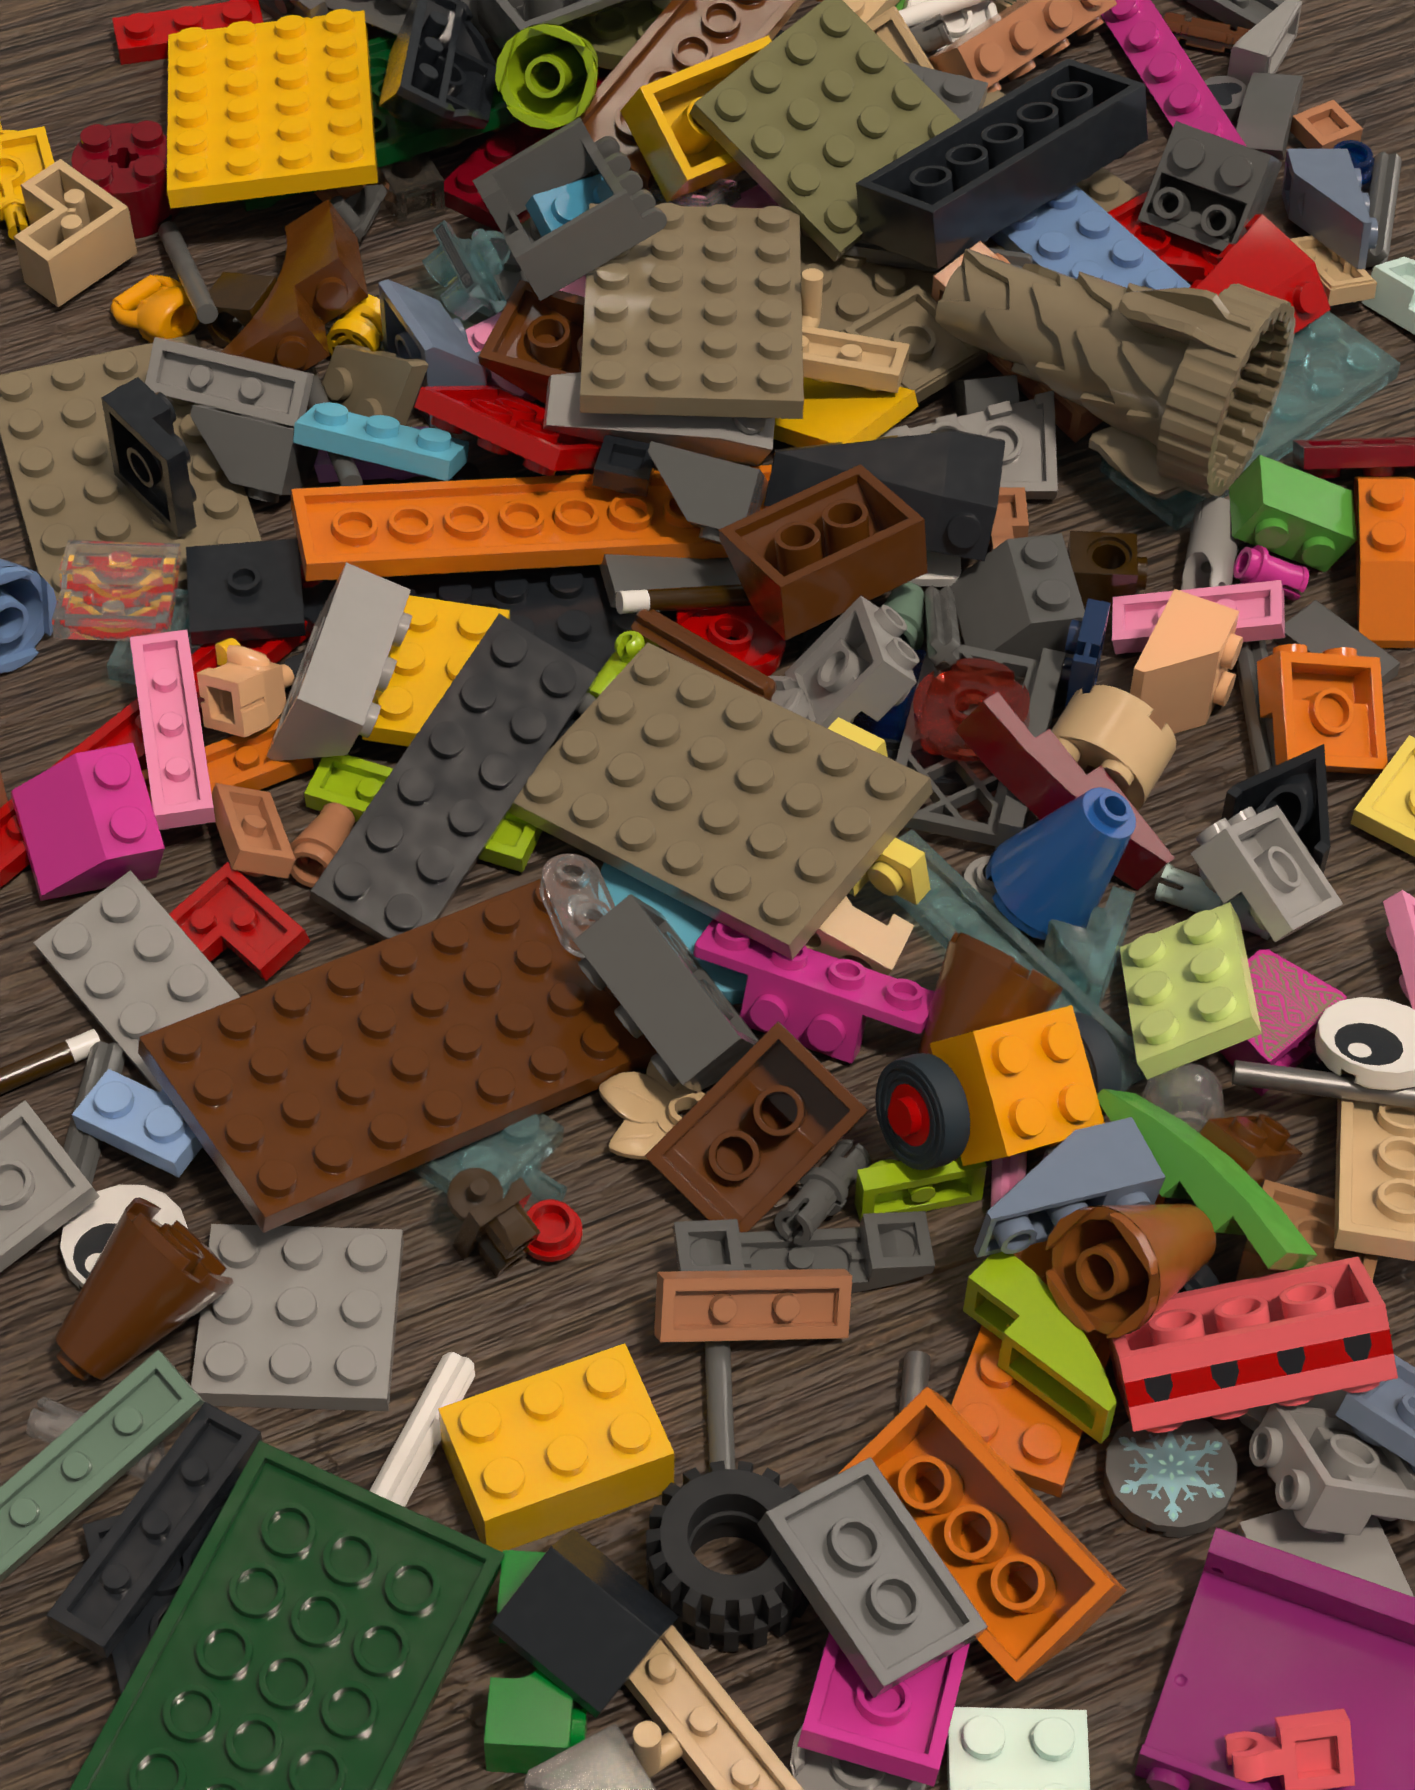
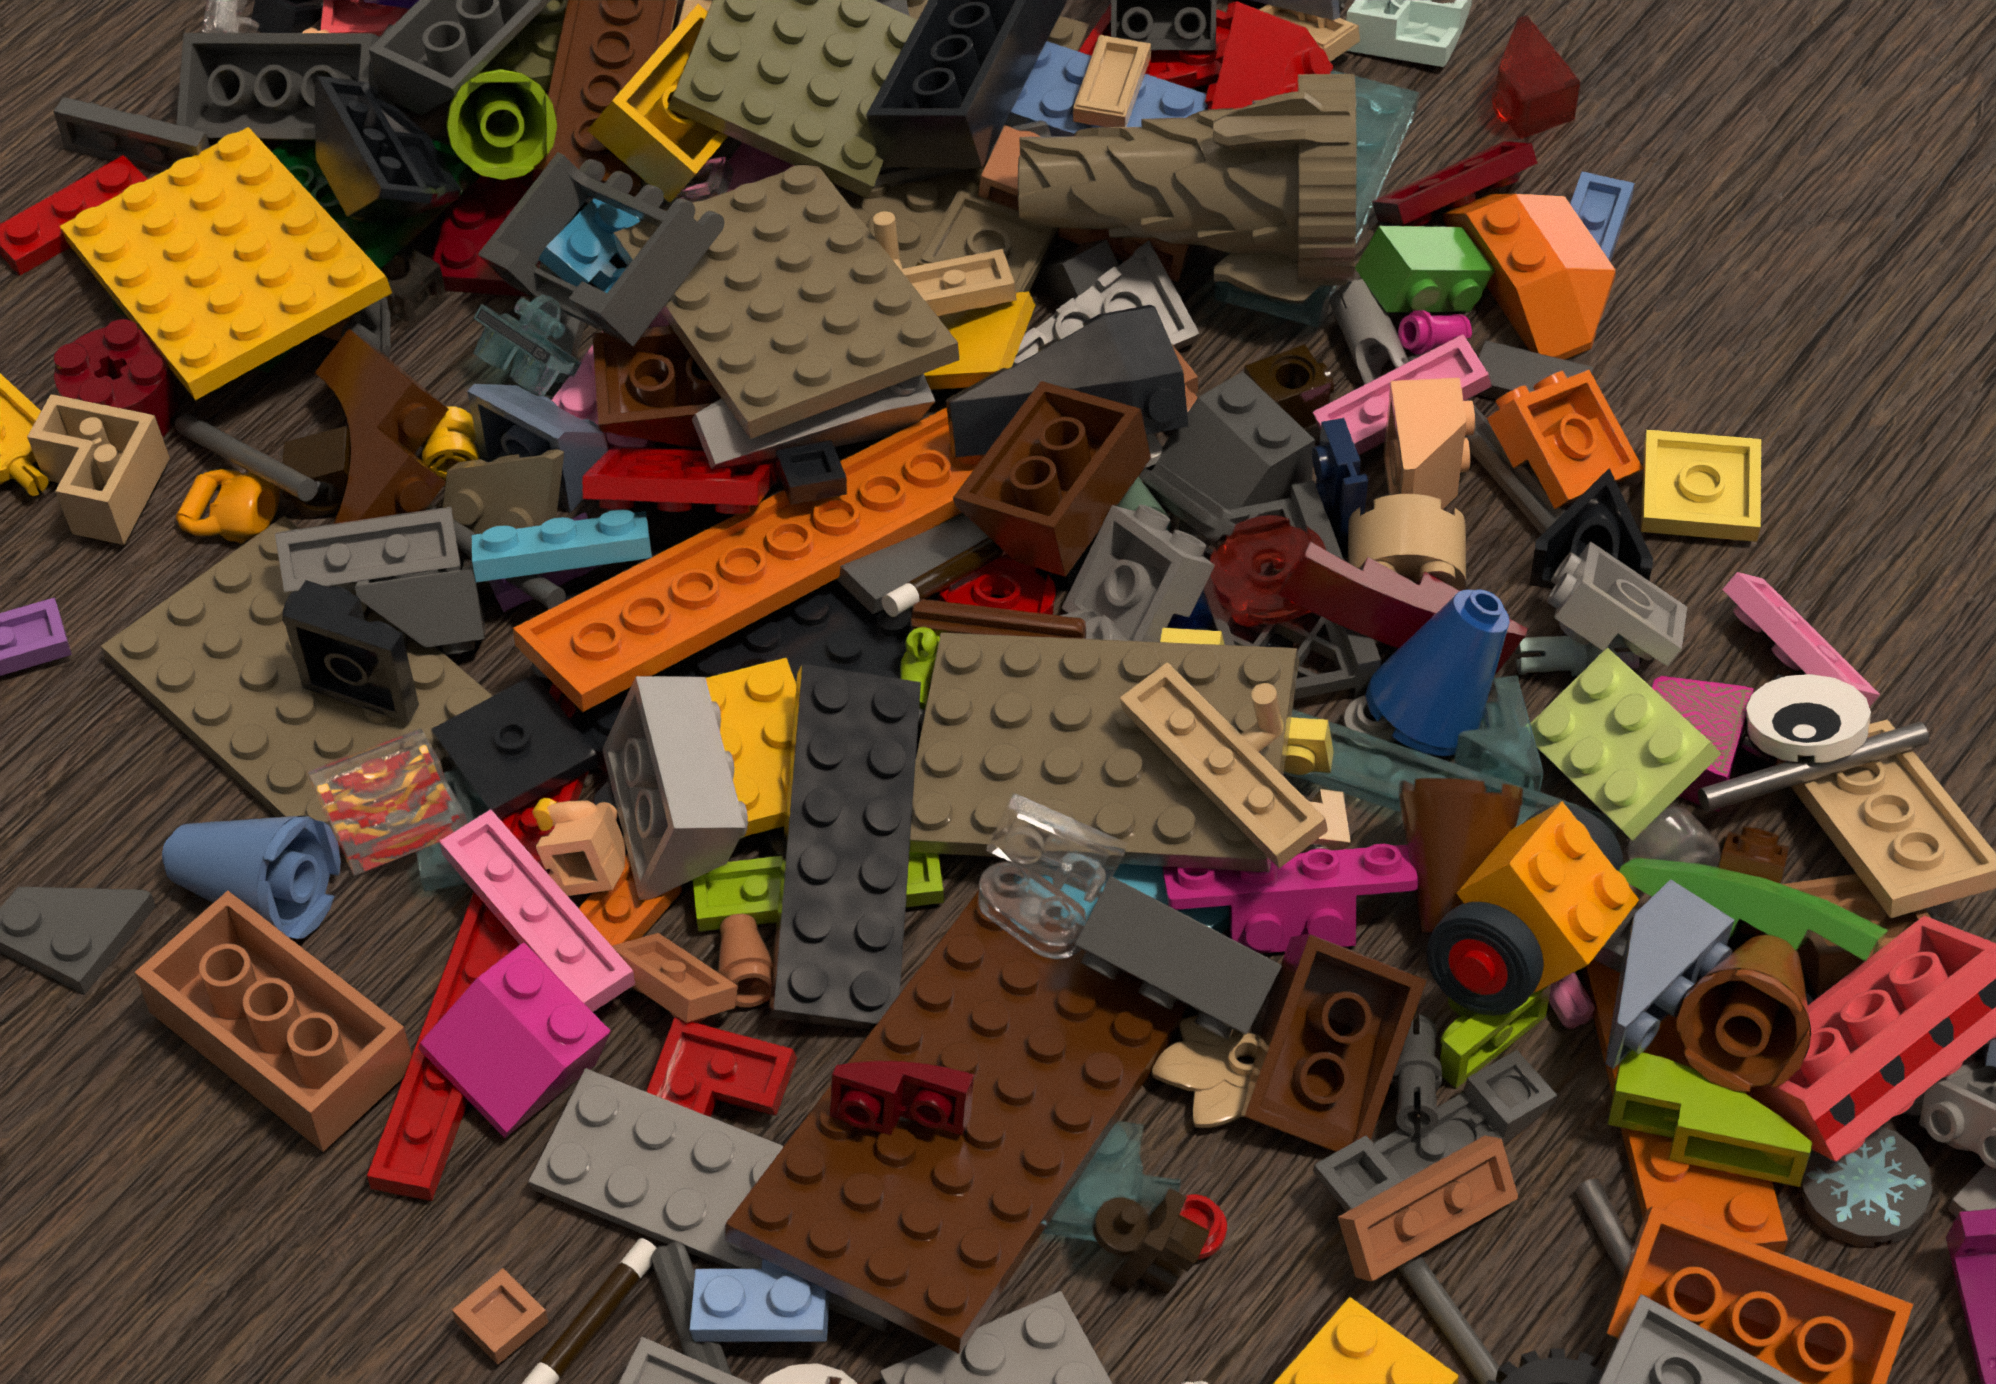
camera: 25 degrees left, 0 degrees up
dark grey slope [648,441,768,545] -> none
none -> dark red slope [829,1061,975,1135]
none -> clear plate [986,792,1127,903]
none -> tan tile [1073,35,1151,127]
none -> tan plate [1119,662,1328,868]

